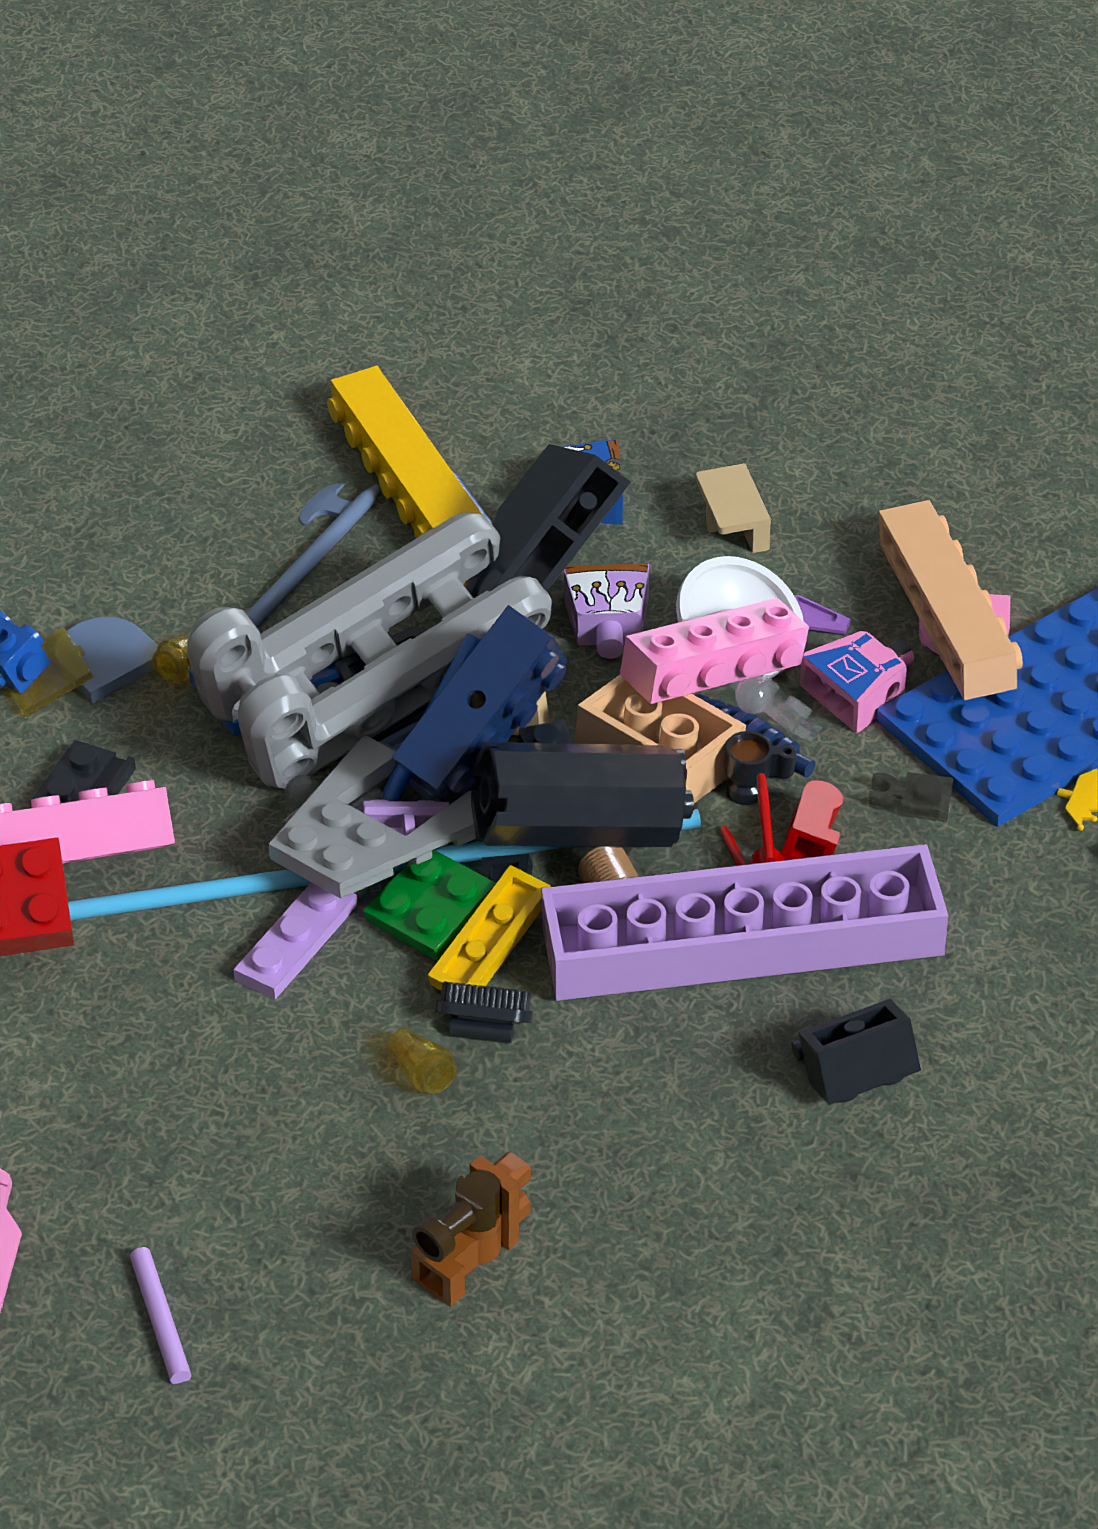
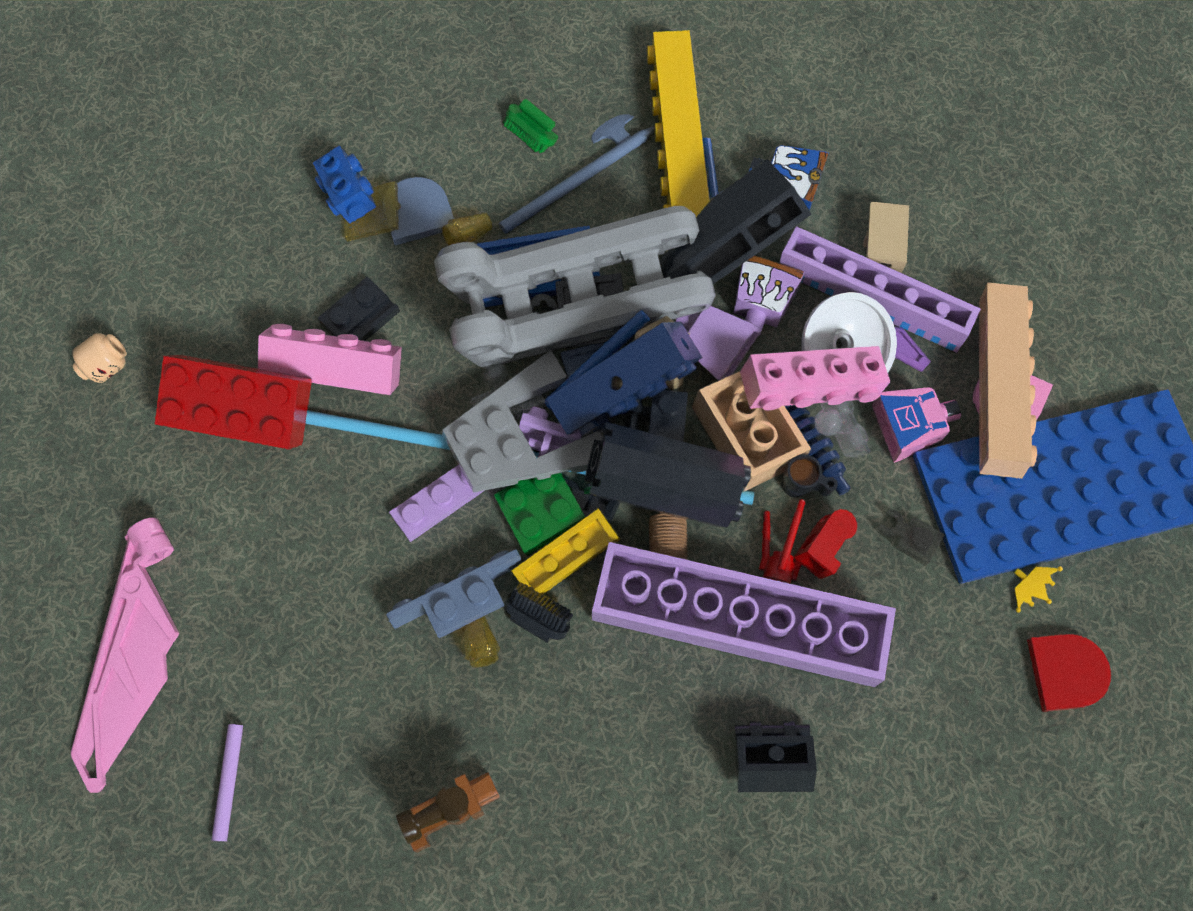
camera: 20 degrees right, 25 degrees up
none -> sand blue bracket [386,549,522,638]
none -> green piece [503,99,558,153]
none -> lavender torso [676,306,762,381]
none -> lavender brick [779,226,981,353]

